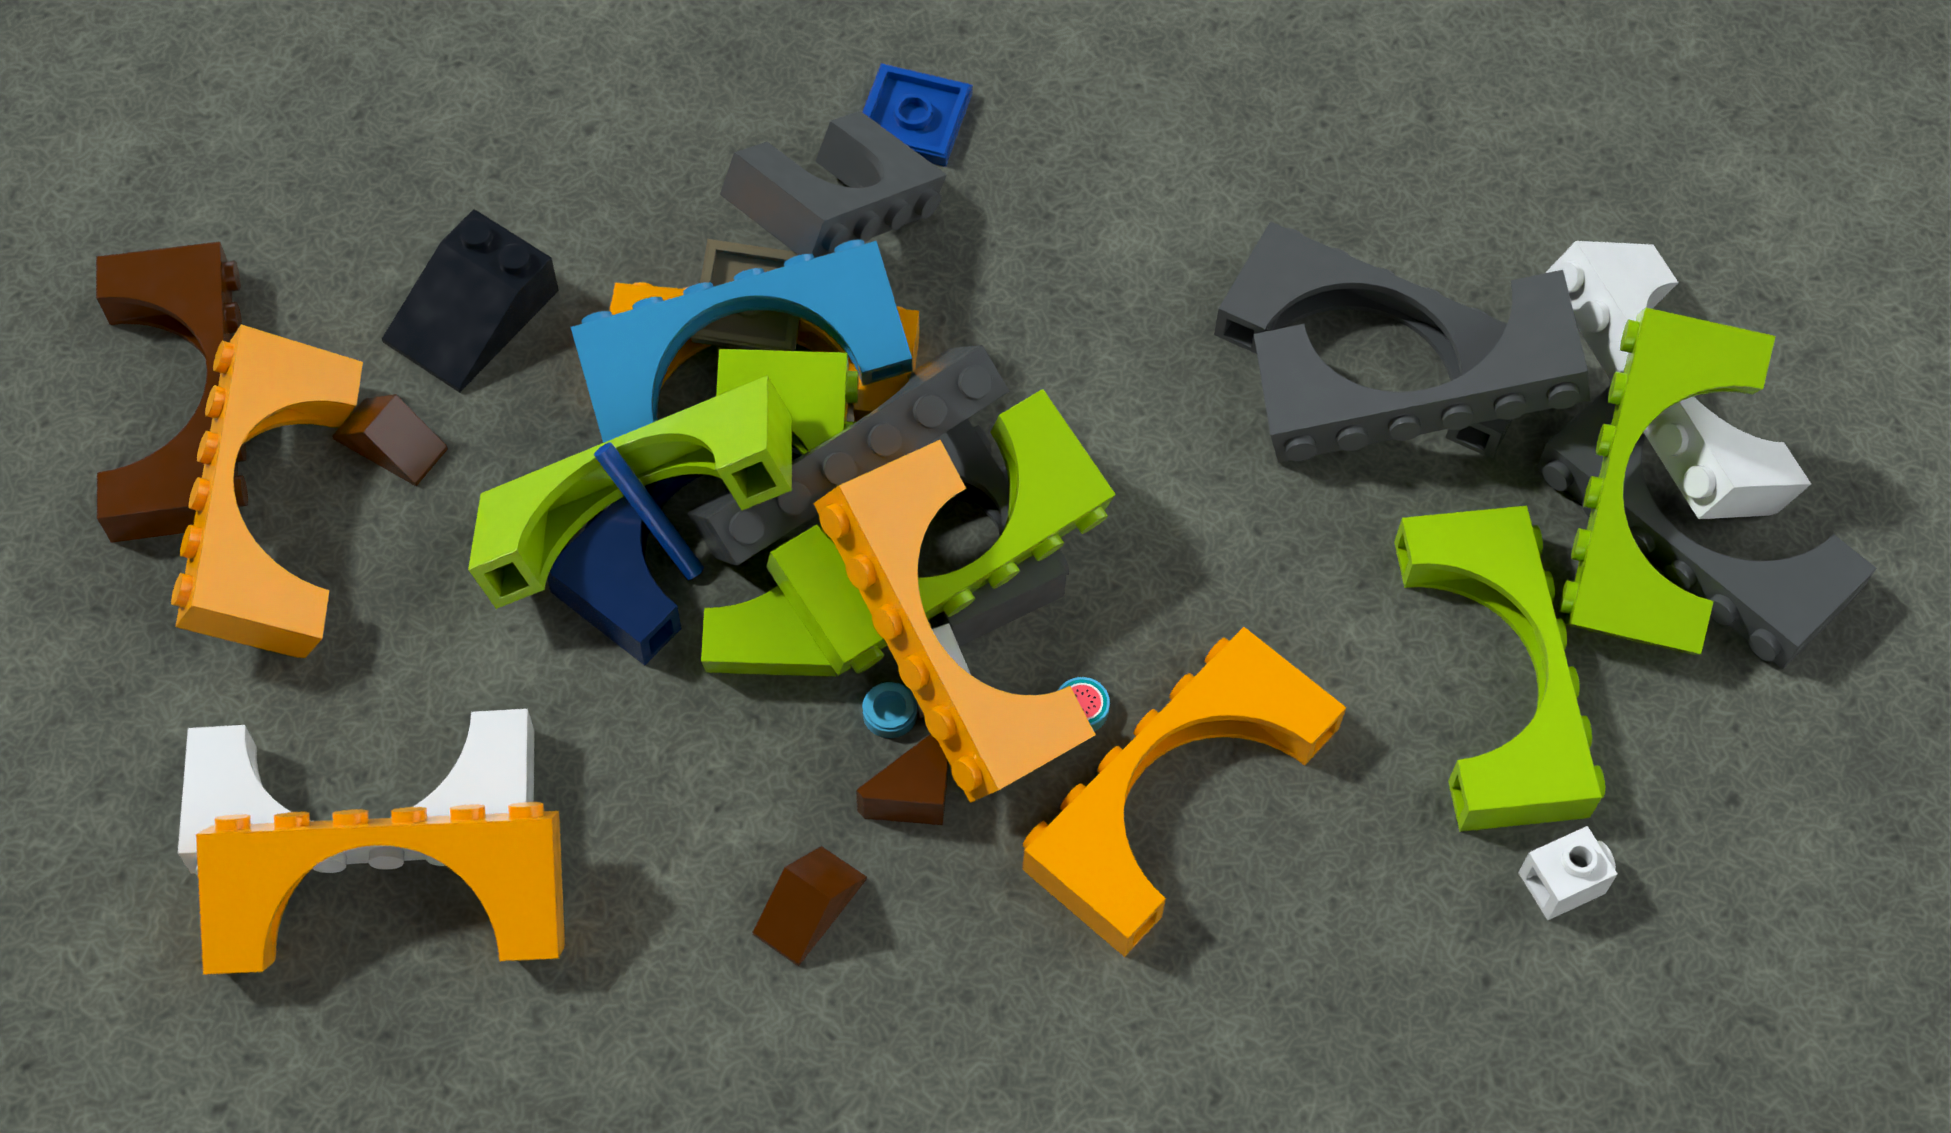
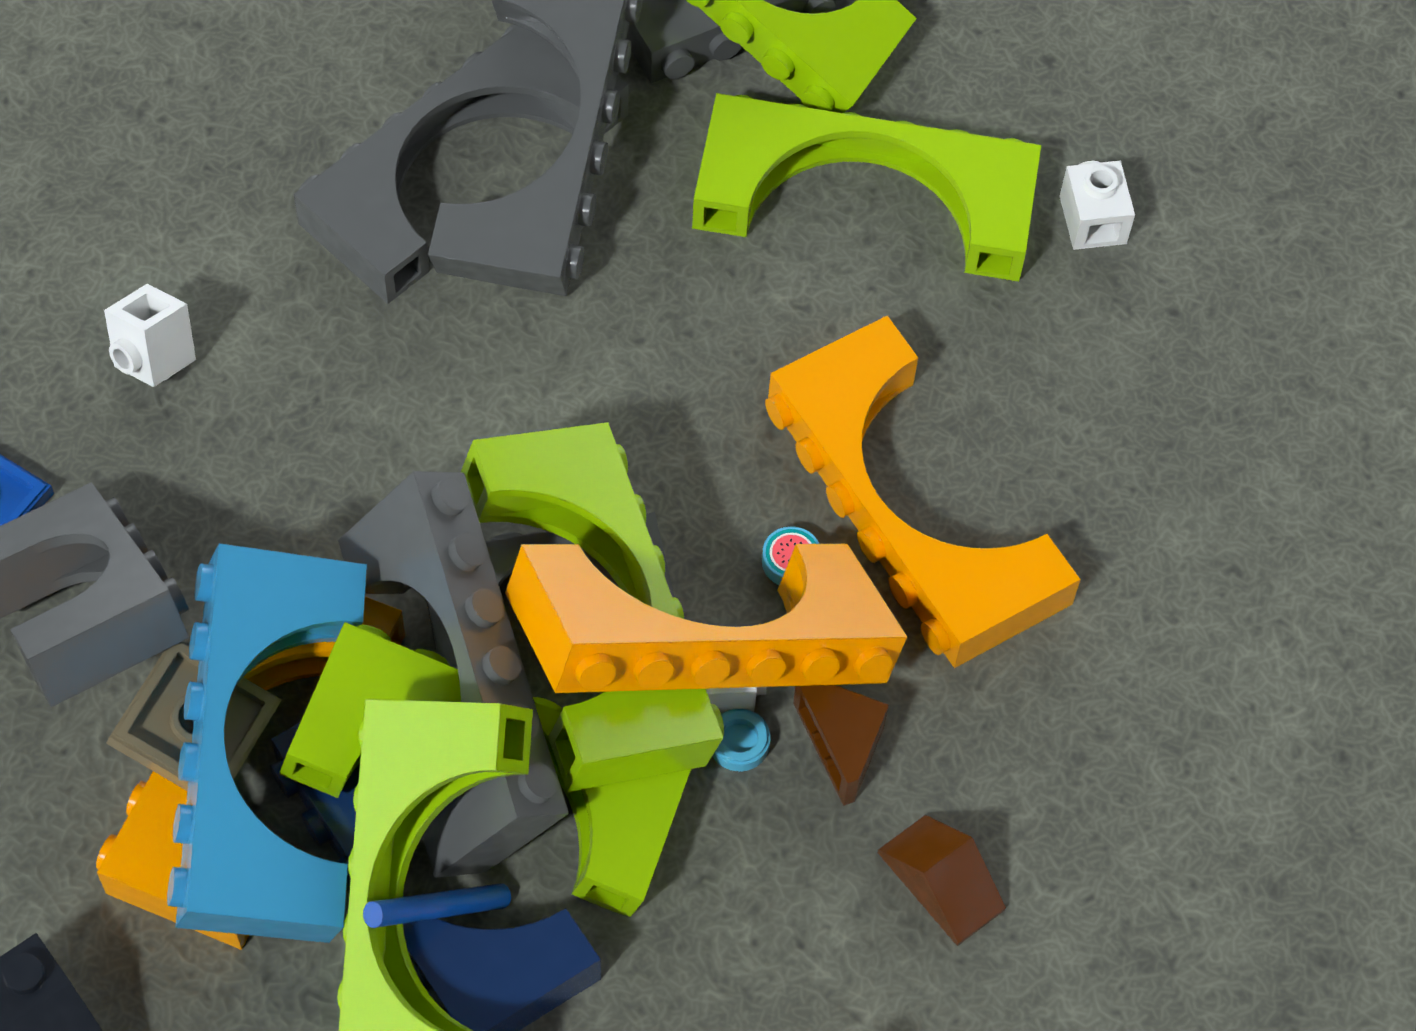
camera: 75 degrees left, 0 degrees up
none -> white brick [104,284,196,387]

